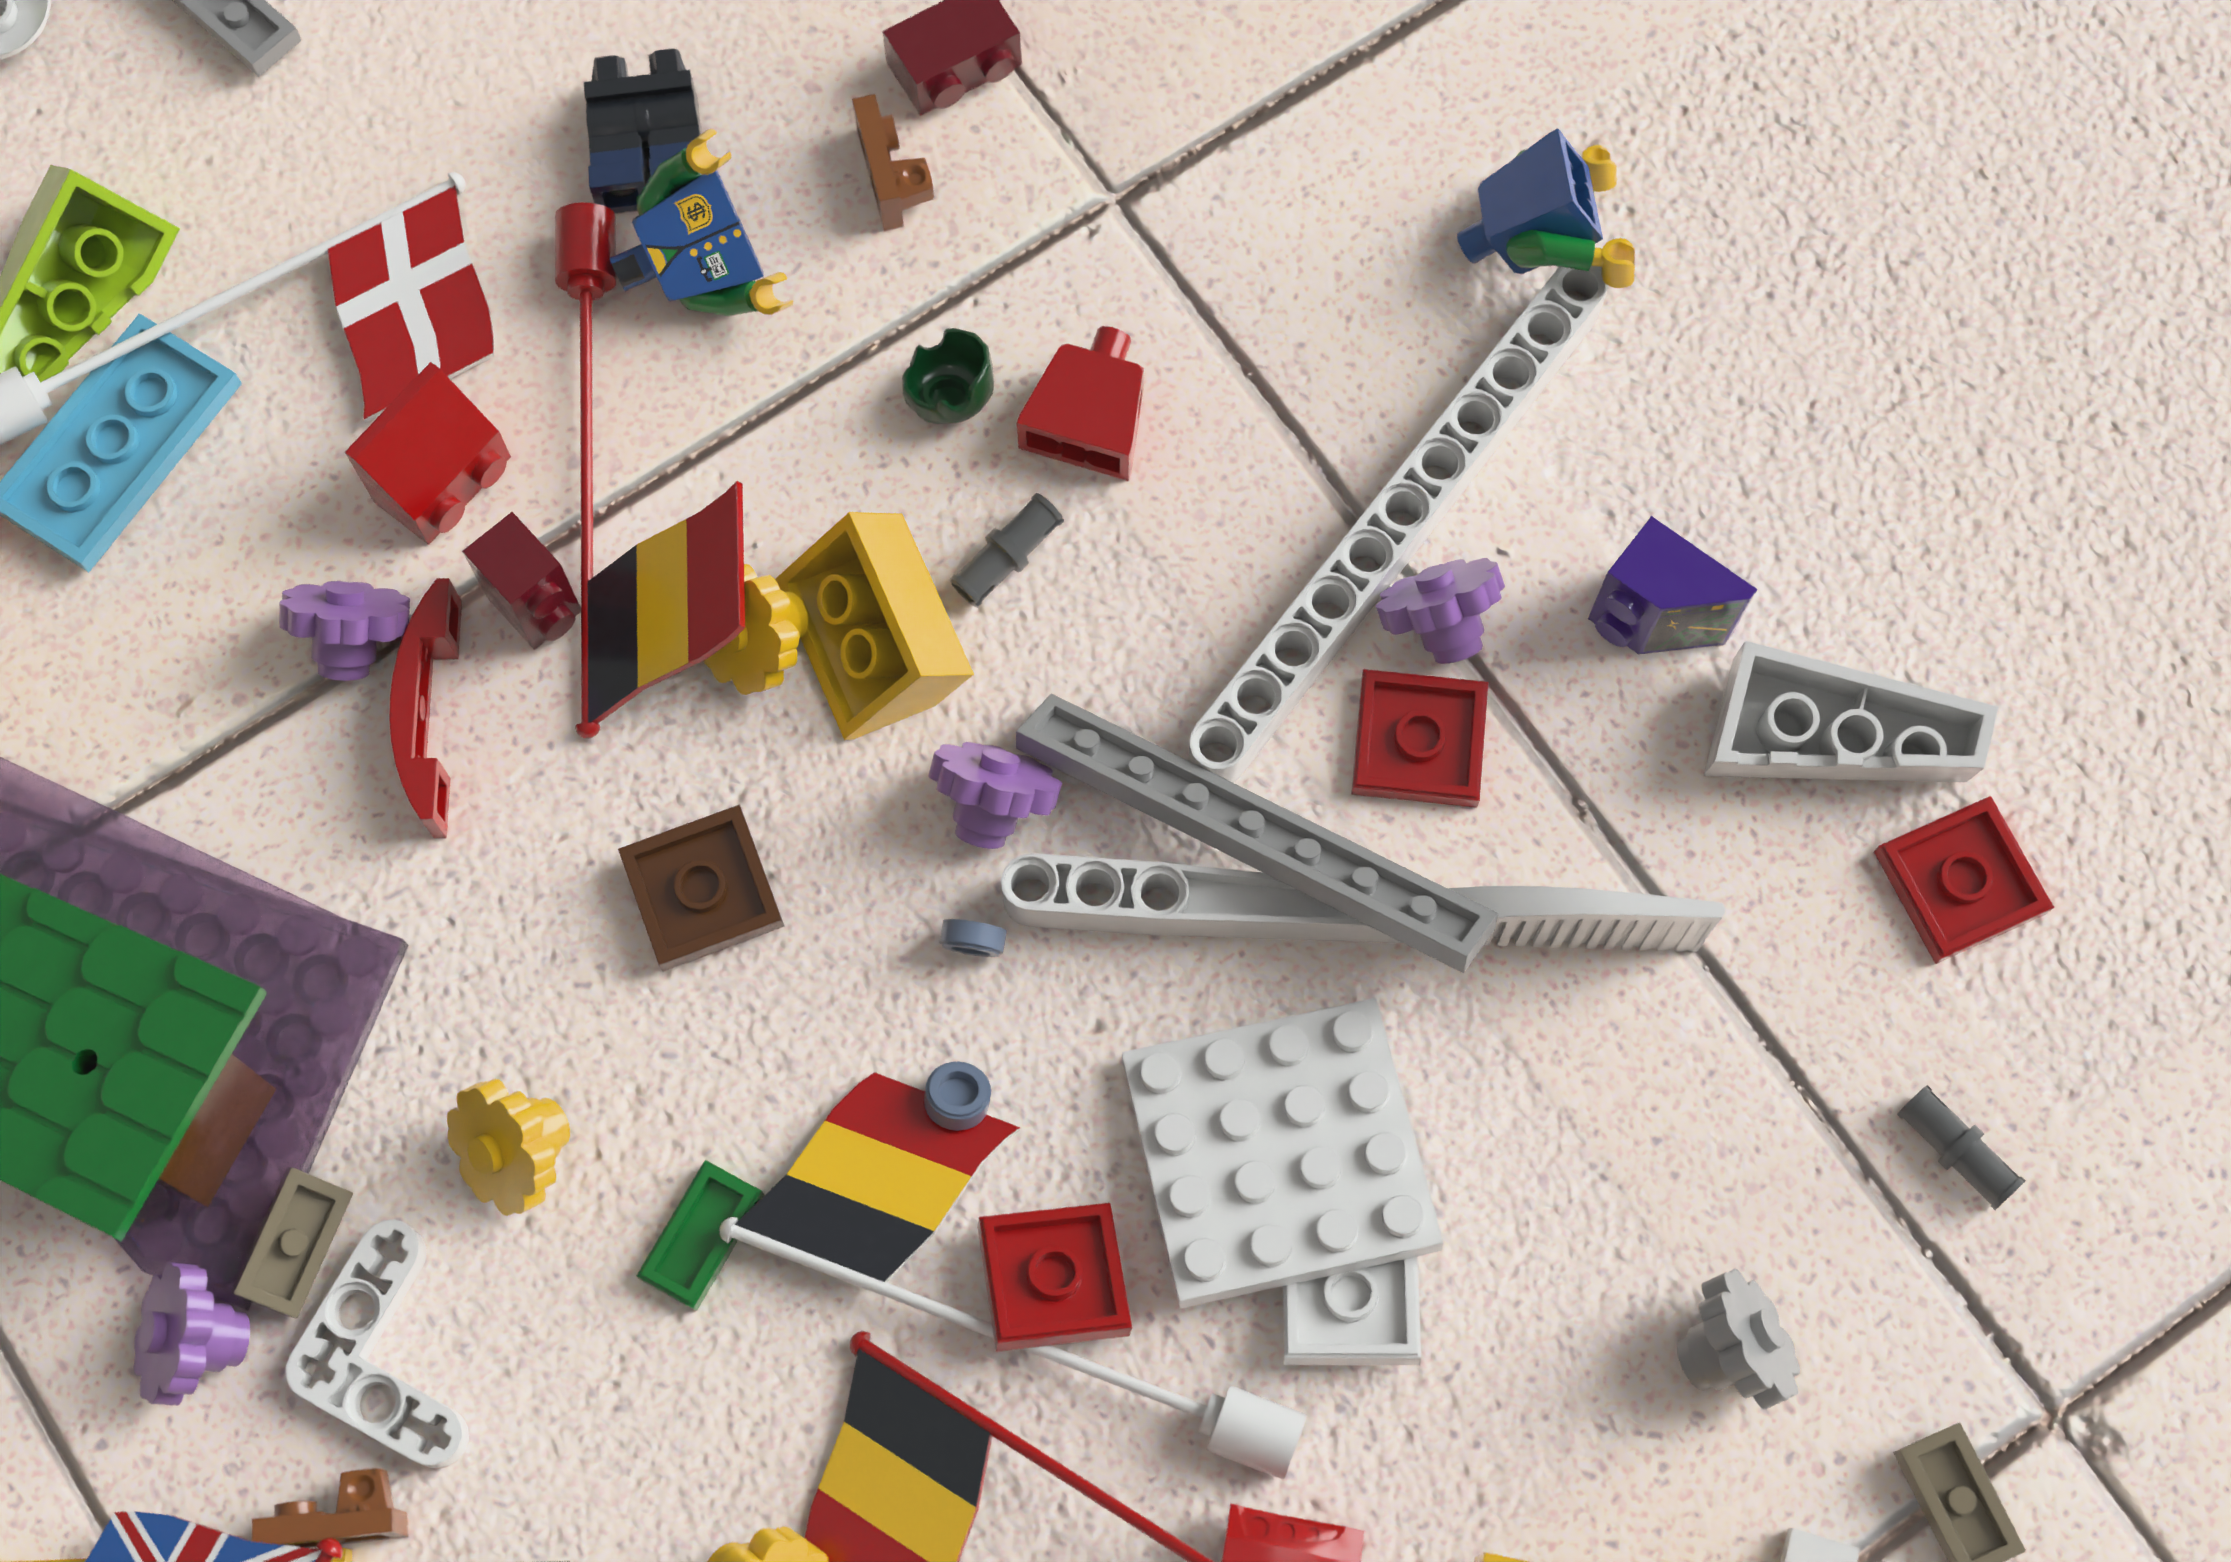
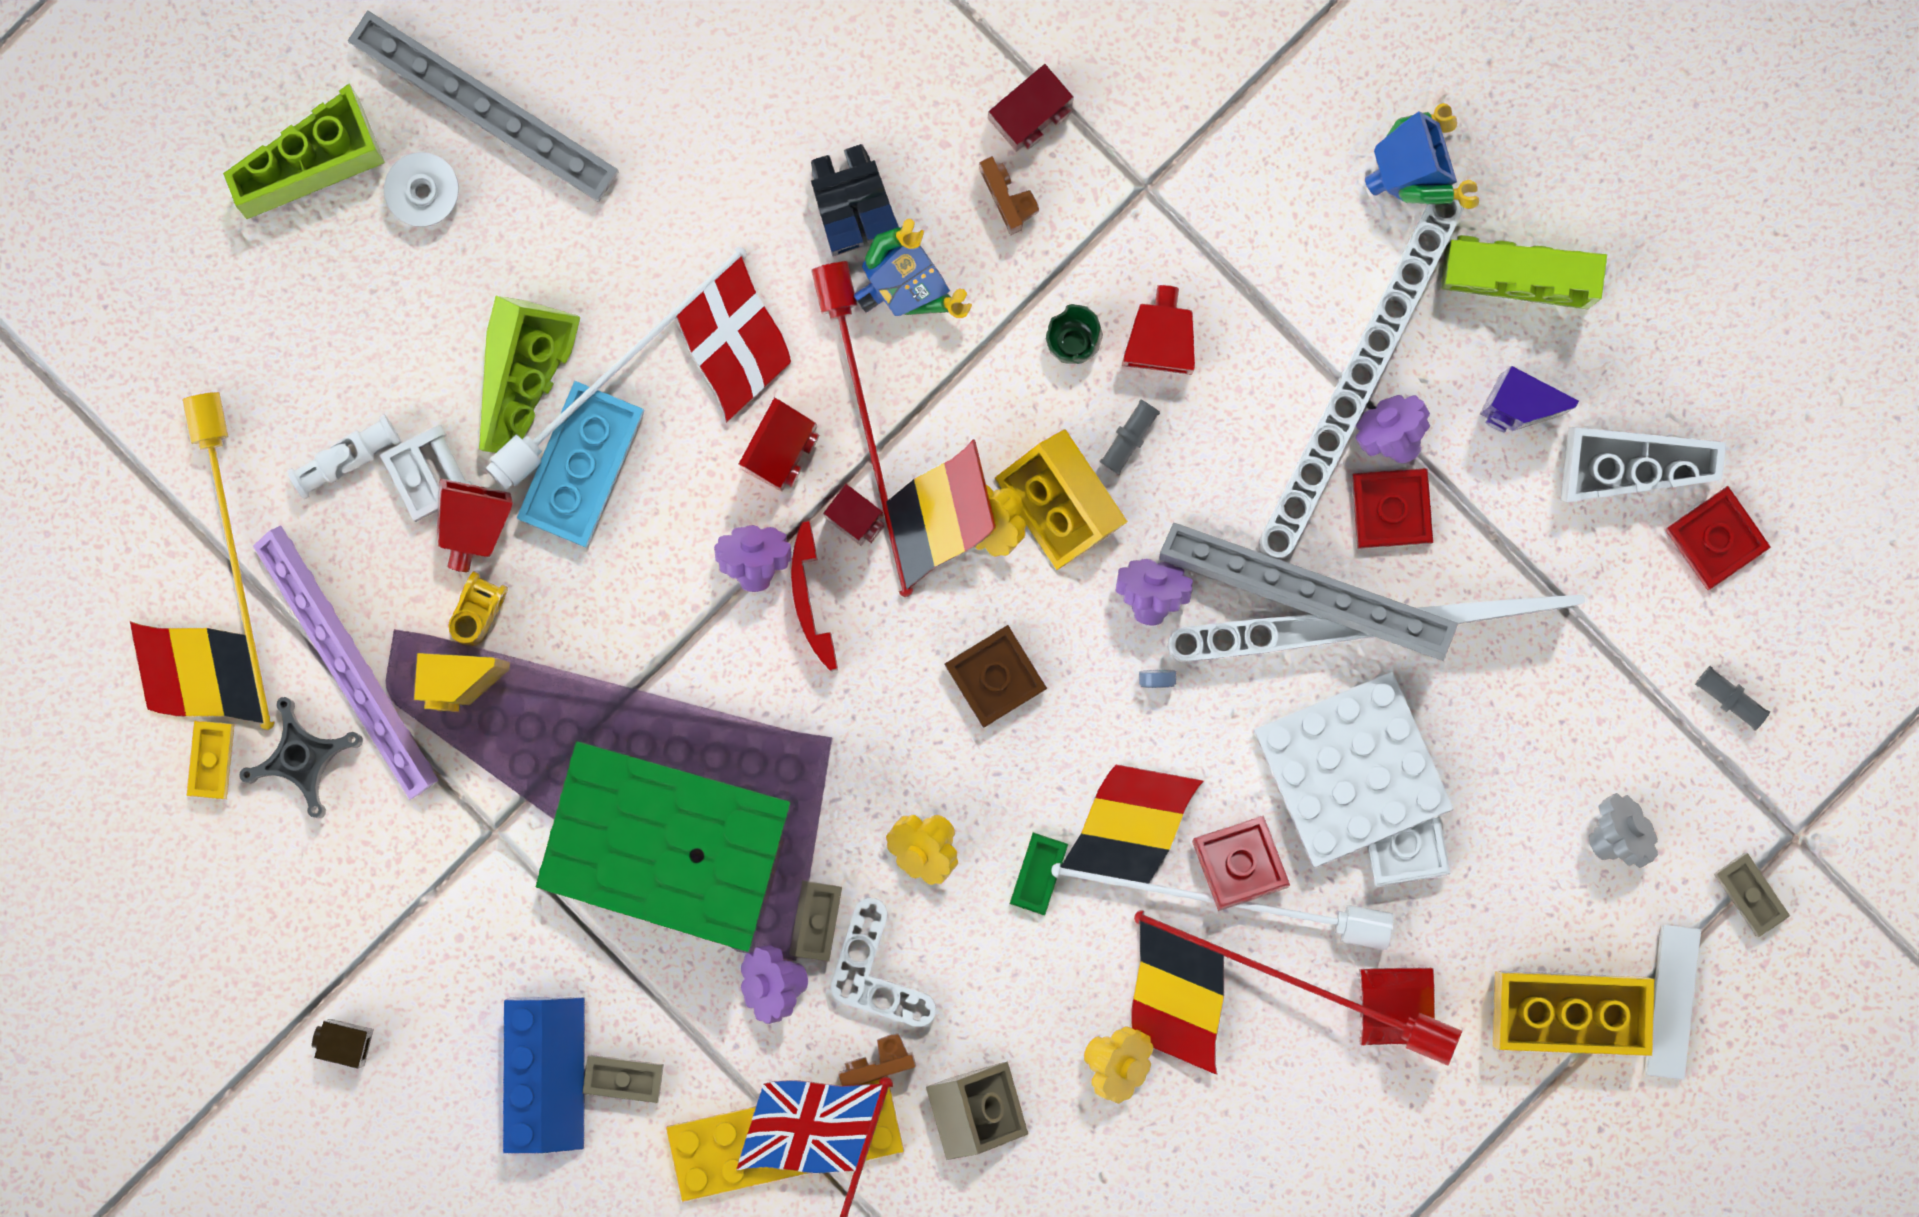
camera: 10 degrees left, 15 degrees up
sand blue tile [924,1061,991,1130] -> none
none -> lime wedge [1441,235,1608,310]

